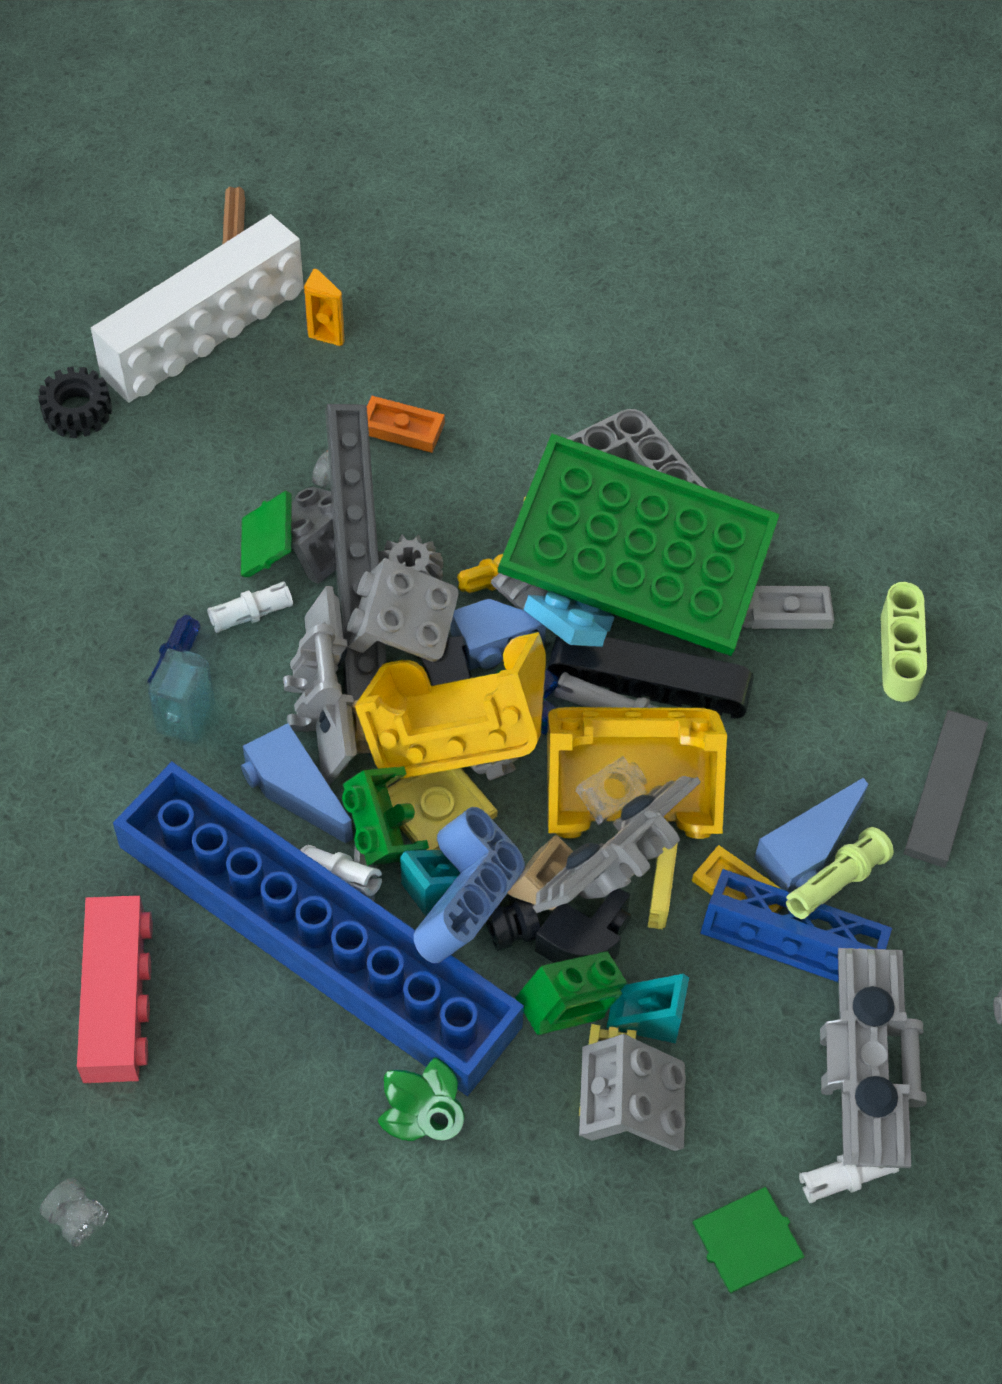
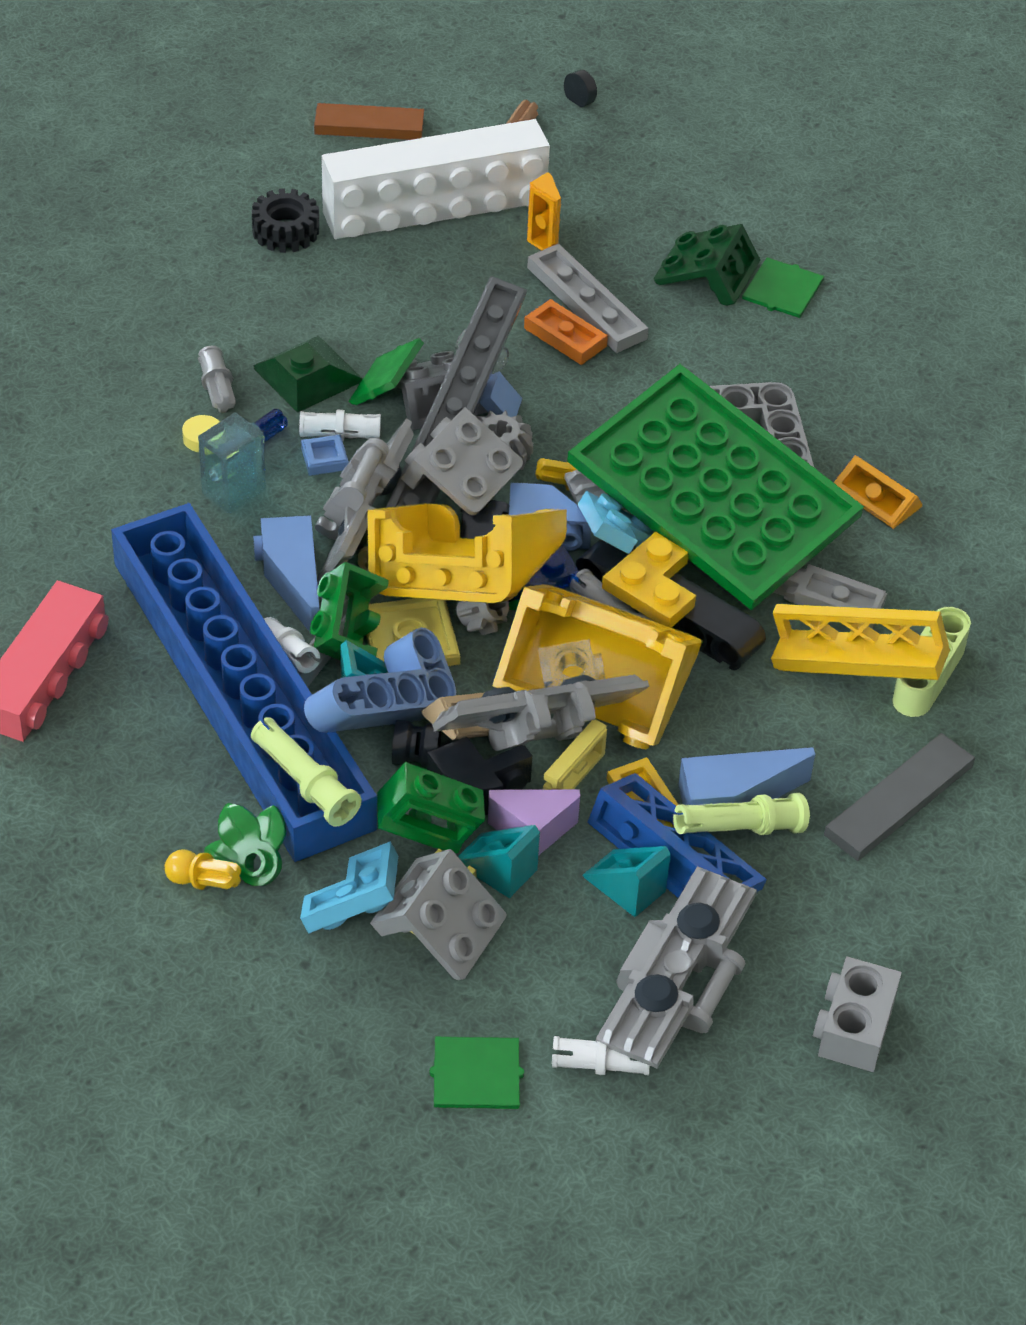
camera: 25 degrees right, 10 degrees down
none -> yellow axle [164,849,241,890]
none -> light yellow tile [182,415,223,452]
none -> light grey axle [198,345,236,413]
none -> yellowish green pin [251,718,362,826]
none -> dark green slope [253,336,363,413]
none -> medium azure plate [300,841,399,934]
none -> medium blue tile [301,434,349,476]
none -> dark orange tile [314,103,424,140]
none -> medium blue tile [480,371,522,417]
none -> lavender slope [488,789,580,856]
none -> light grey plate [527,243,648,353]
none -> black tile [564,70,597,107]
none -> teal slope [583,846,670,917]
none -> yellow plate [602,531,696,628]
none -> dark green bracket [654,224,761,306]
none -> green piece [742,257,824,318]
none -> yellow fence [771,604,950,680]
none -> light orange slope [833,455,923,529]

